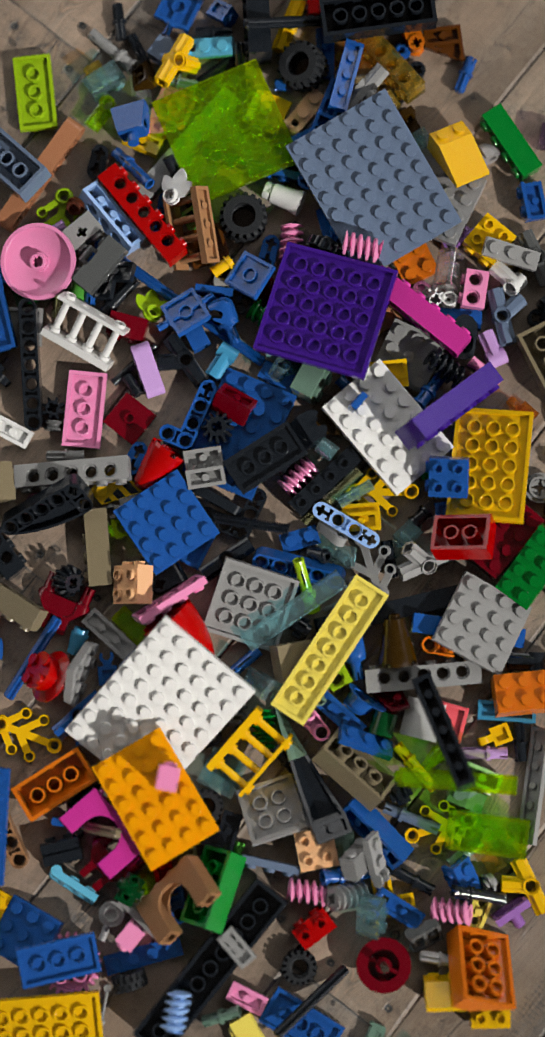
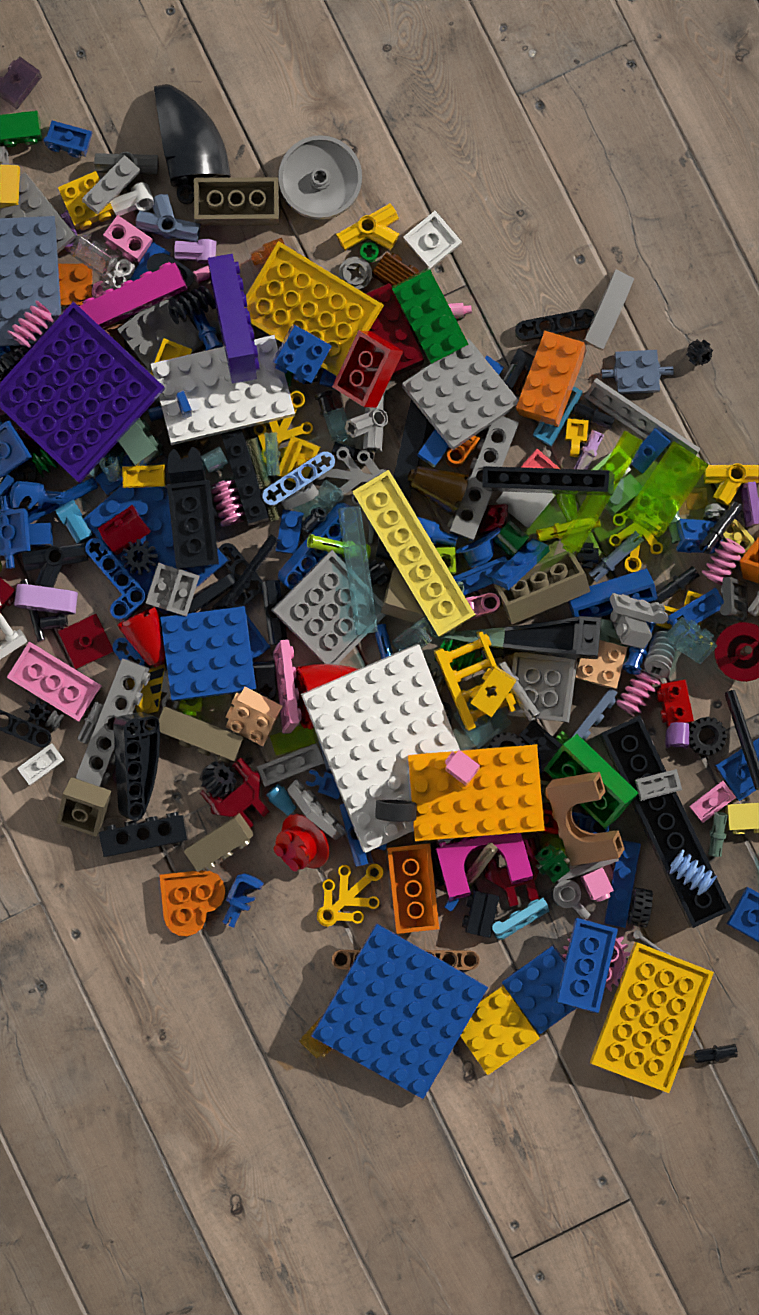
camera: 65 degrees left, 0 degrees up
blue axle [4,615,62,700] -> none
none -> yellow plate [122,465,166,488]
none -> black tyre [375,800,417,822]
none -> yellow brick [470,665,516,717]
none -> light grey pin [497,662,540,721]
none -> blue plate [630,428,671,474]
none -> medium lavender piece [665,722,689,749]

